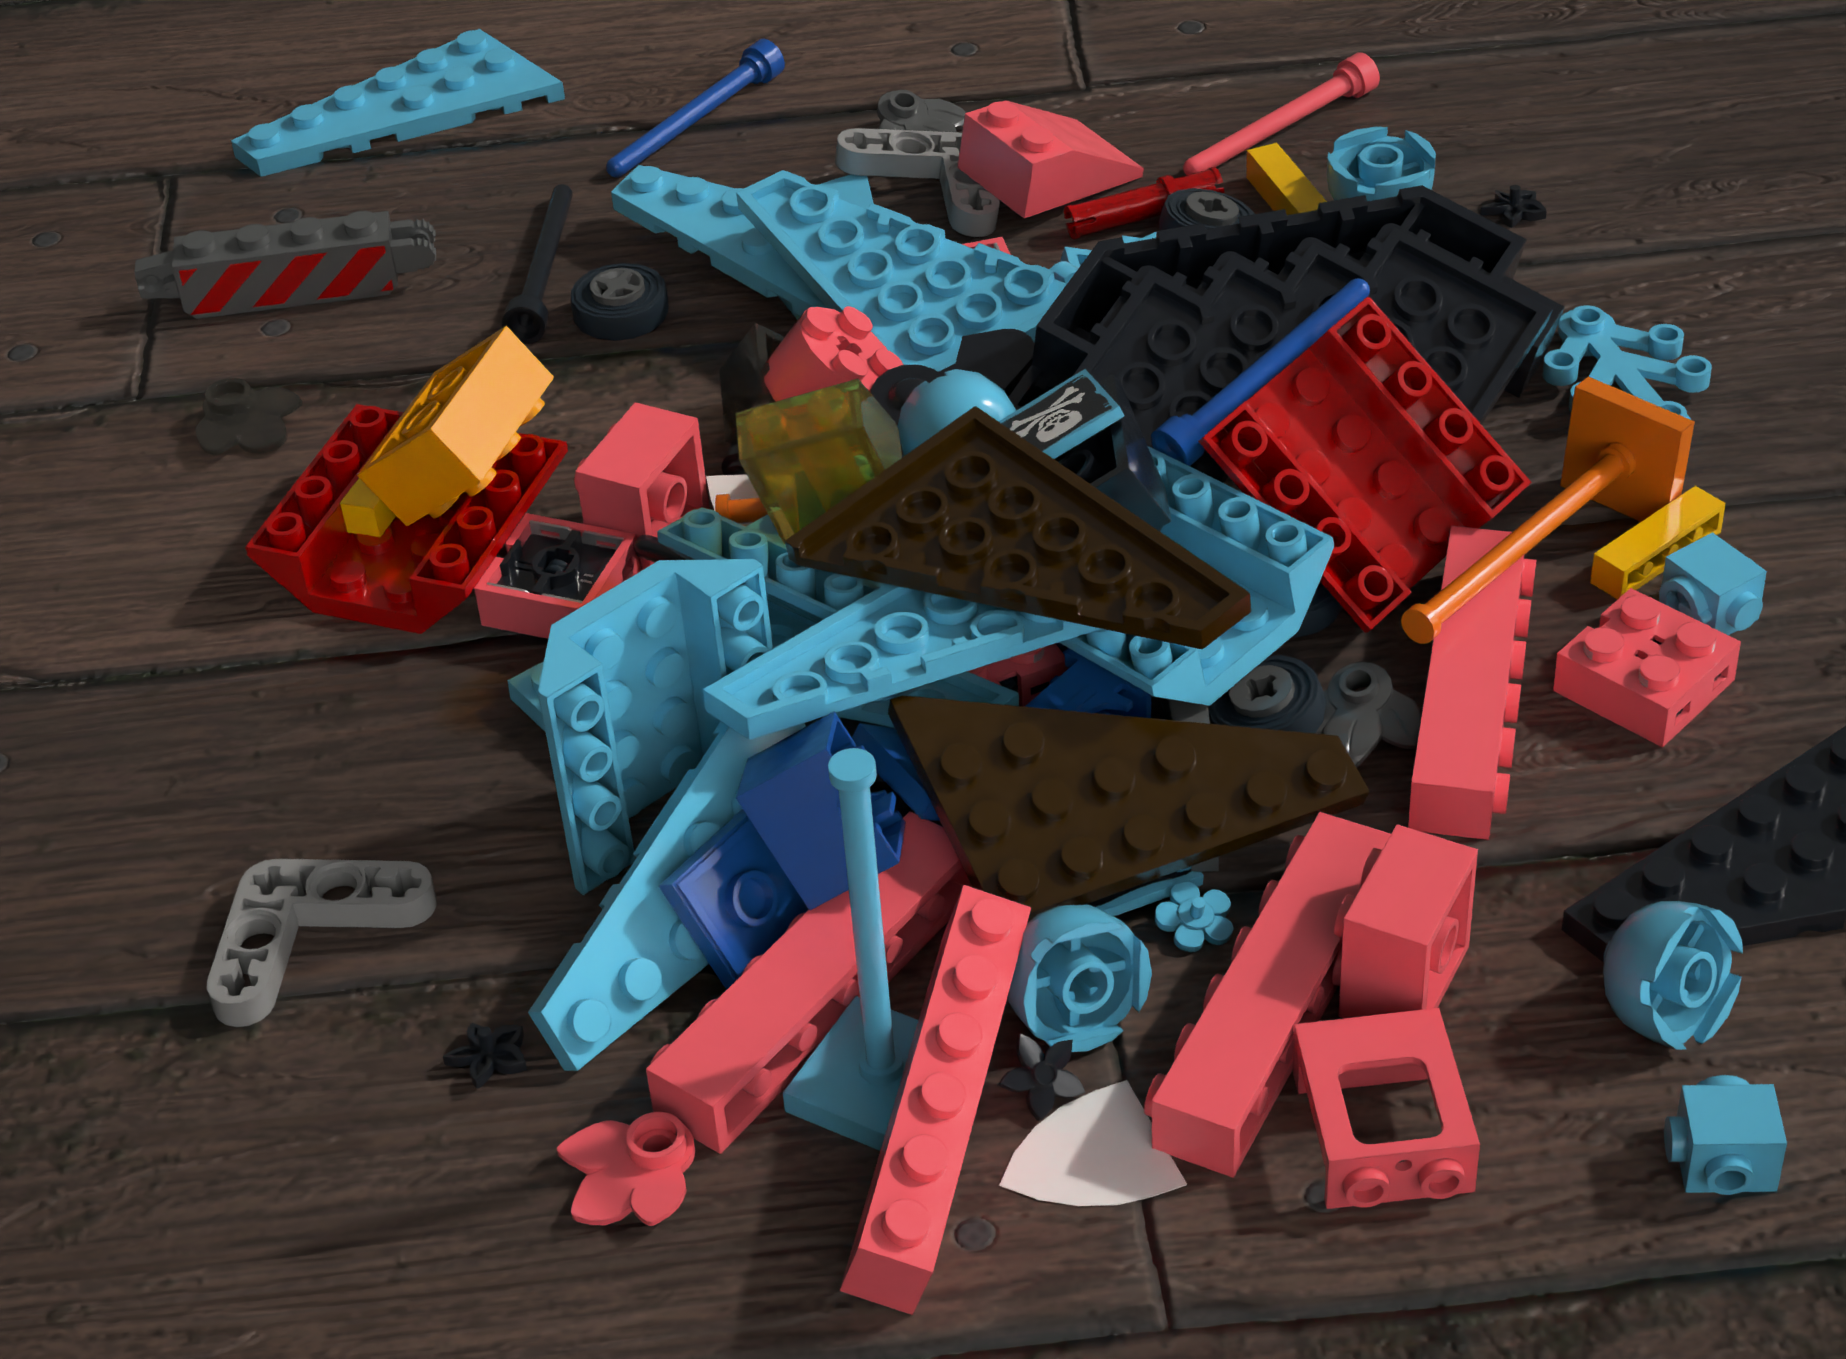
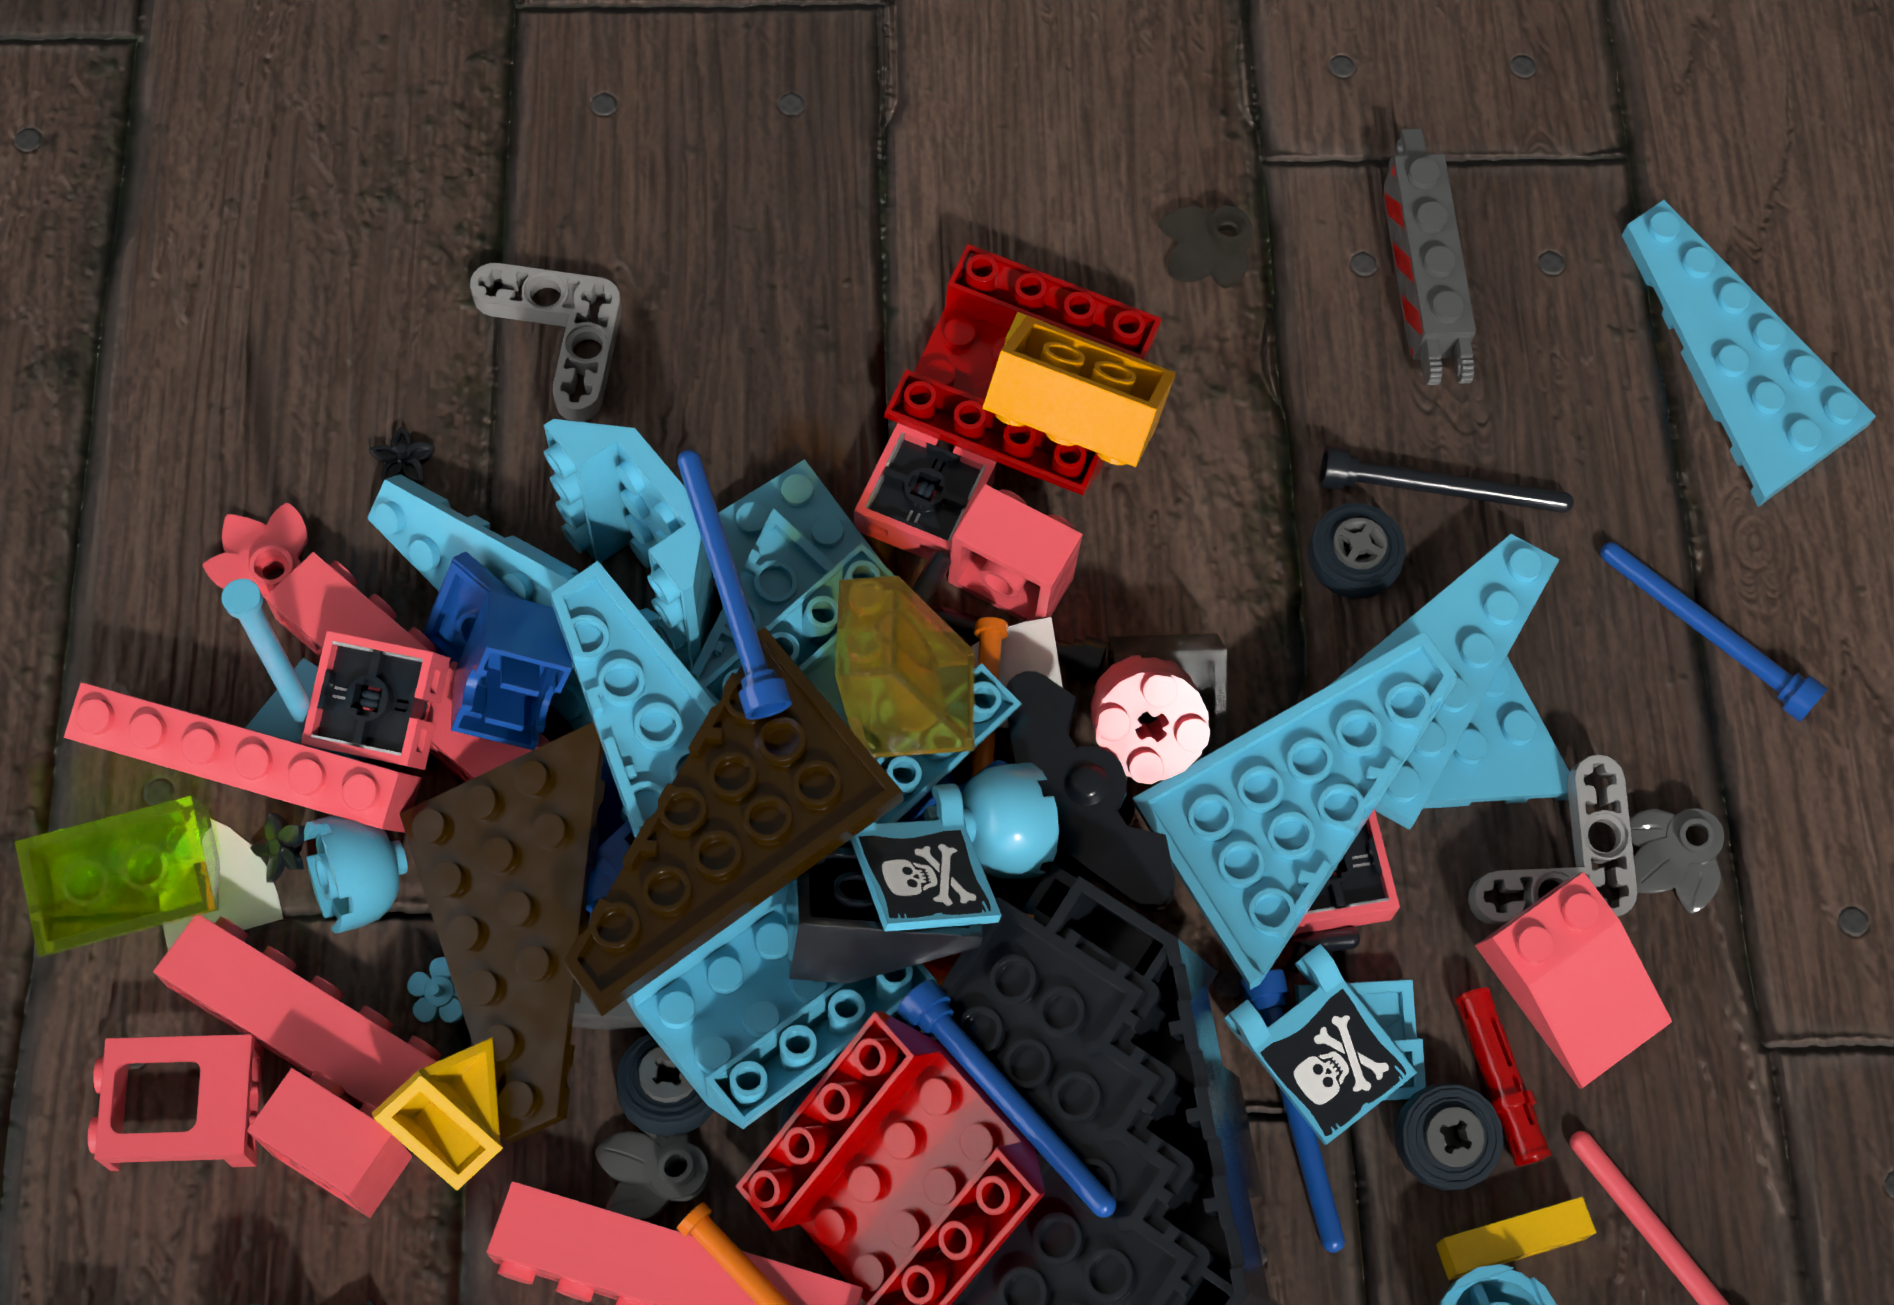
camera: 85 degrees right, 25 degrees up
none -> clear neon green slope [15,796,220,957]
none -> piece [301,631,450,770]
none -> yellow slope [372,1037,503,1190]
none -> blue piece [677,449,792,719]

